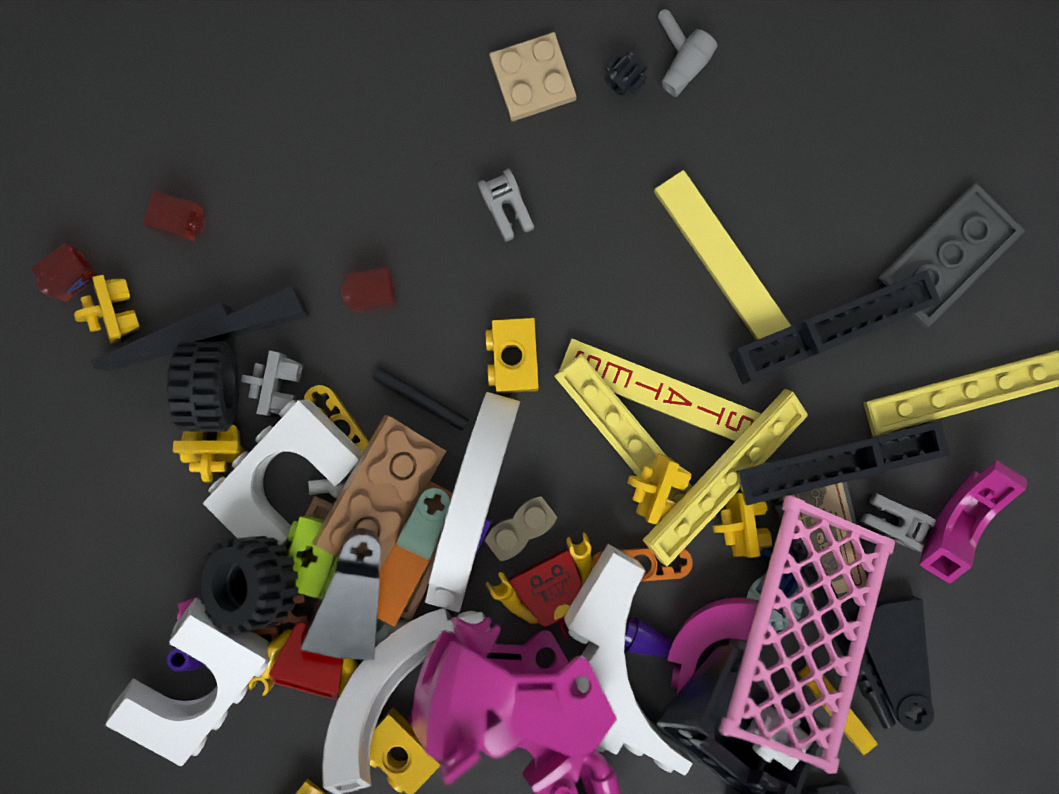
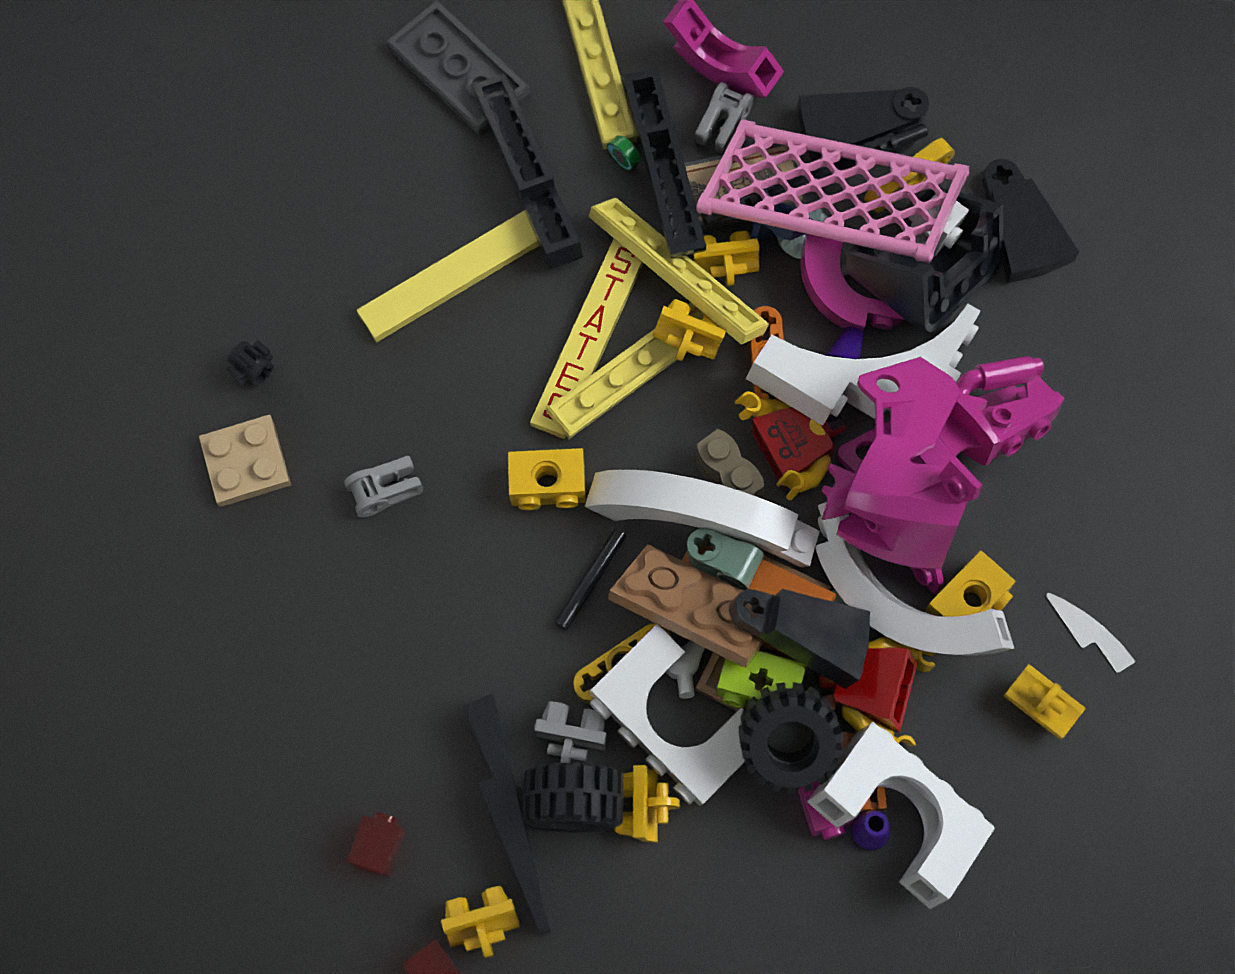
camera: 85 degrees left, 15 degrees down
clear red brick [341,268,396,313] -> none
light grey piece [658,9,718,97] -> none
none -> green tile [607,135,641,171]

